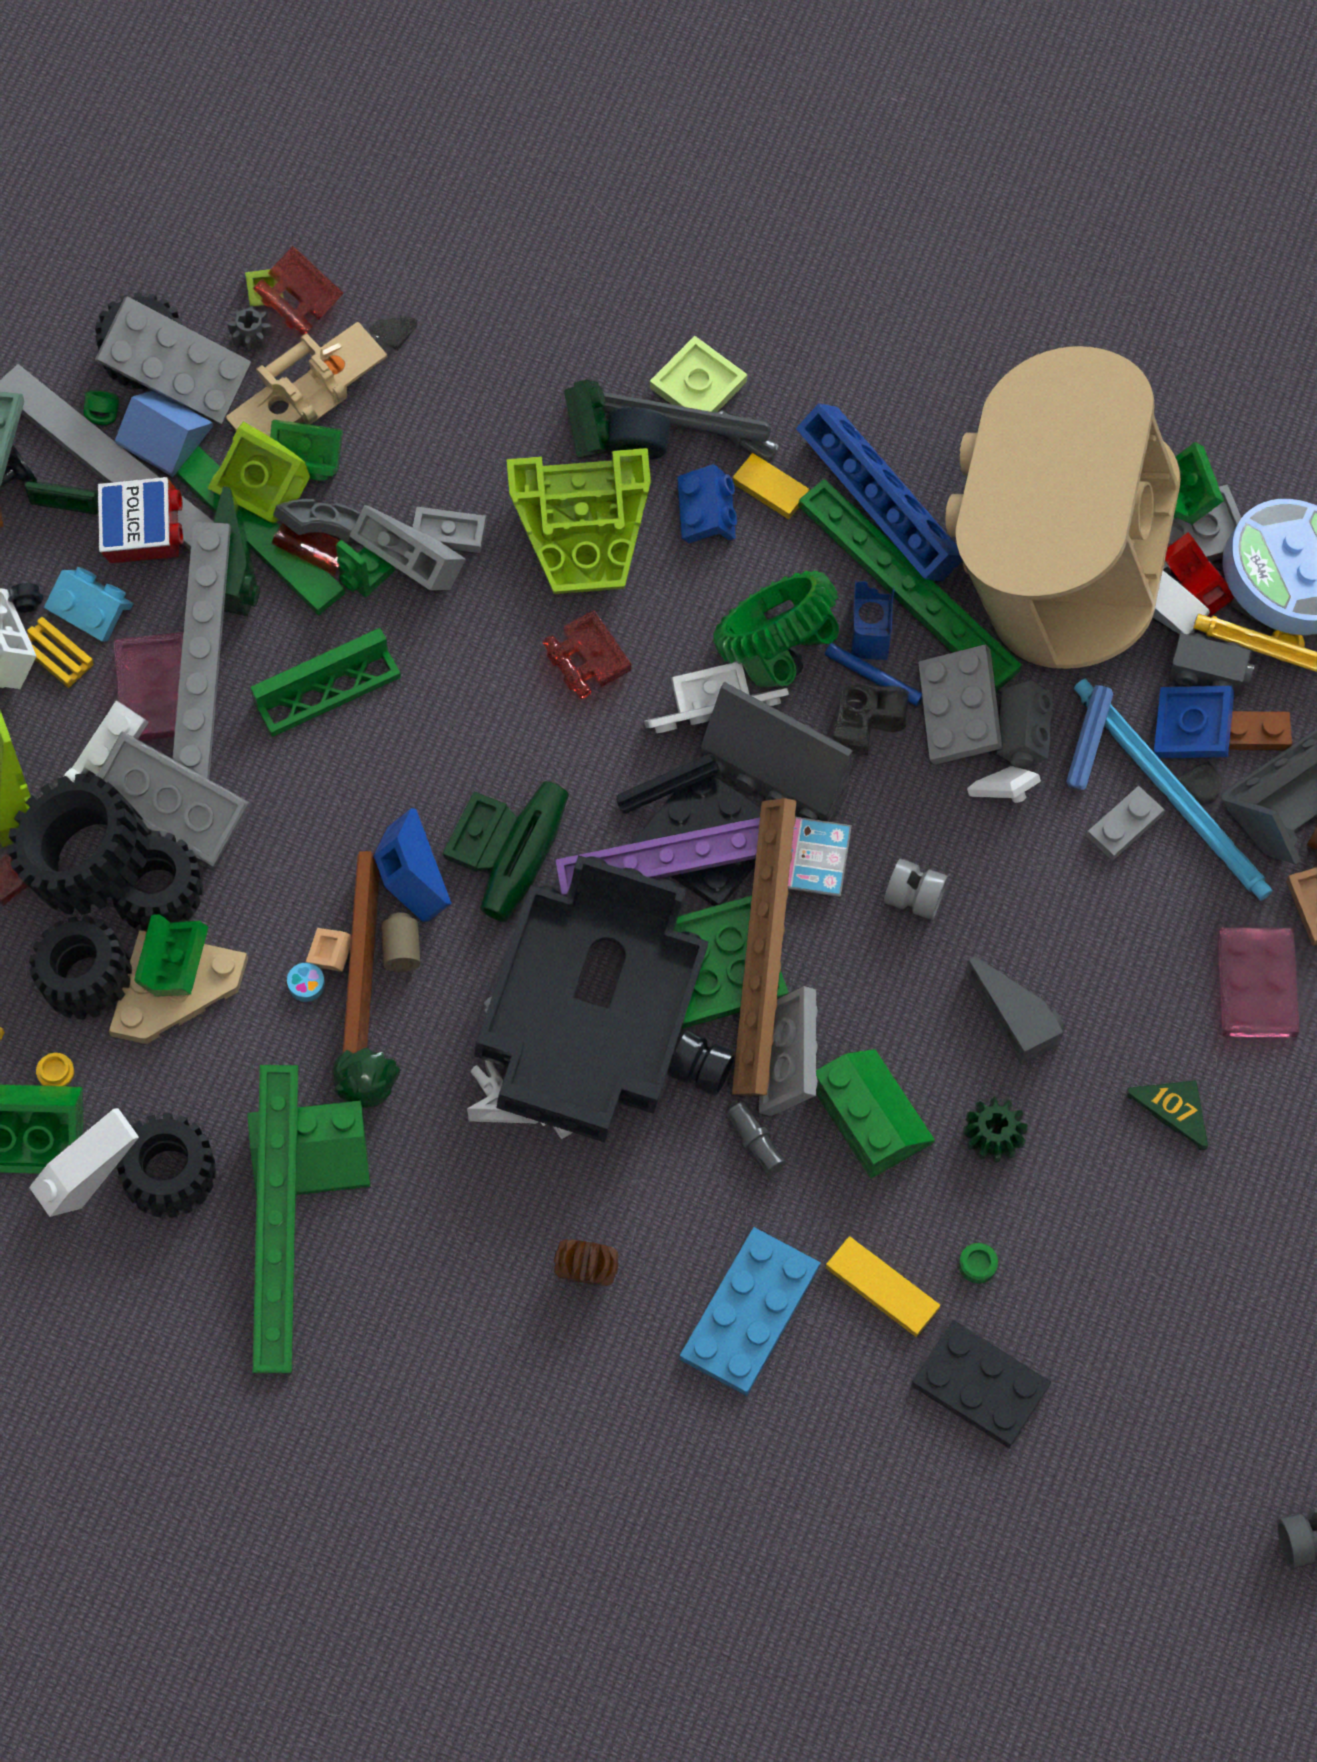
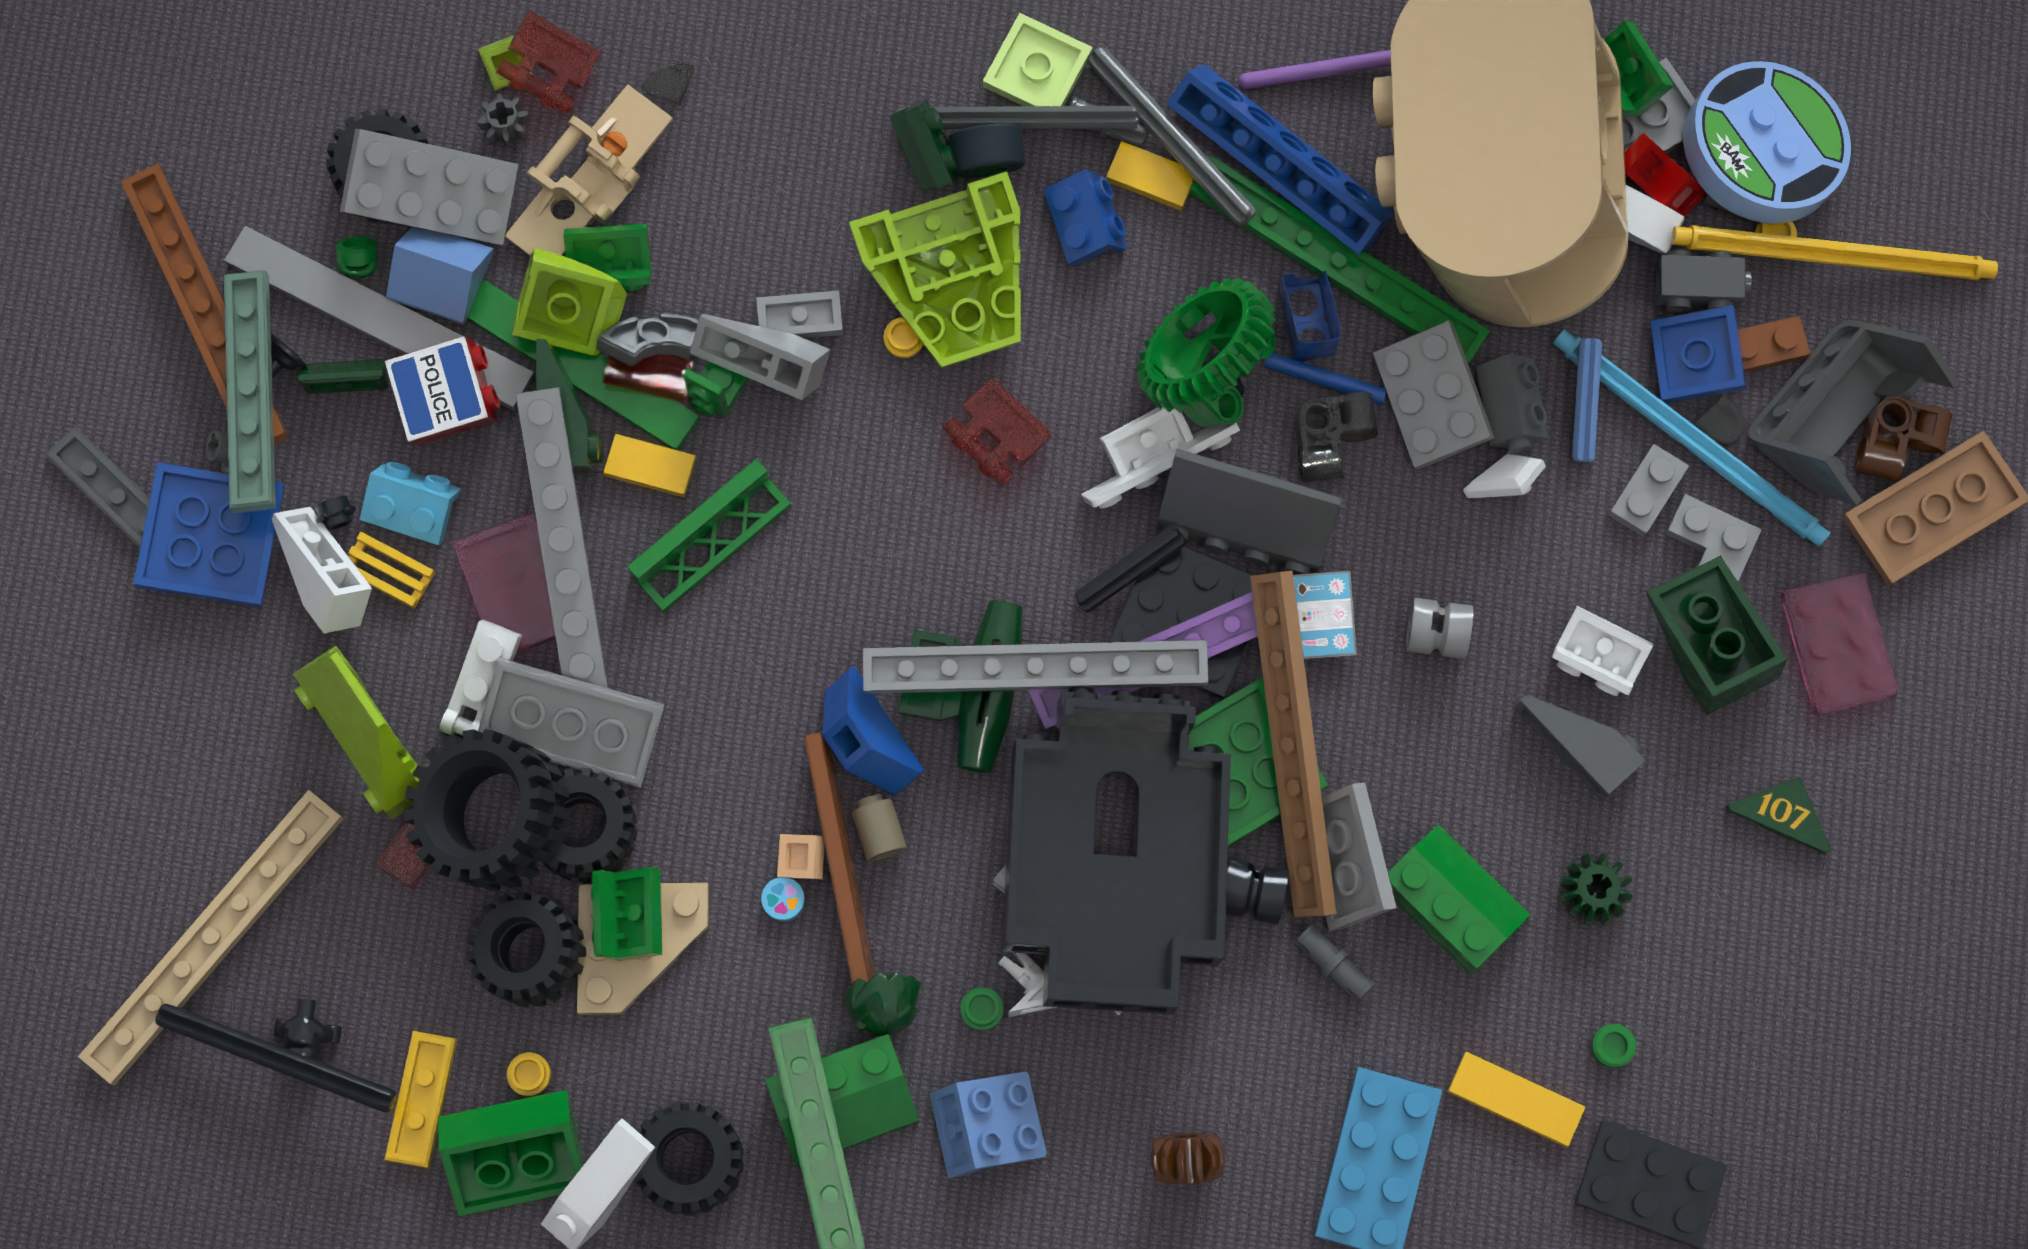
camera: 15 degrees left, 10 degrees up
none -> yellow tile [603,434,697,498]
none -> light grey plate [863,640,1208,694]
none -> yellow plate [883,317,924,358]
none -> medium blue bracket [929,1072,1047,1179]
none -> green plate [960,987,1004,1031]
none -> dark grey axle [1087,47,1256,226]
none -> medium lavender piece [1238,50,1391,89]
none -> white bracket [1552,606,1653,696]
none -> dark green slope [1646,555,1787,715]
none -> light grey plate [1665,494,1762,581]

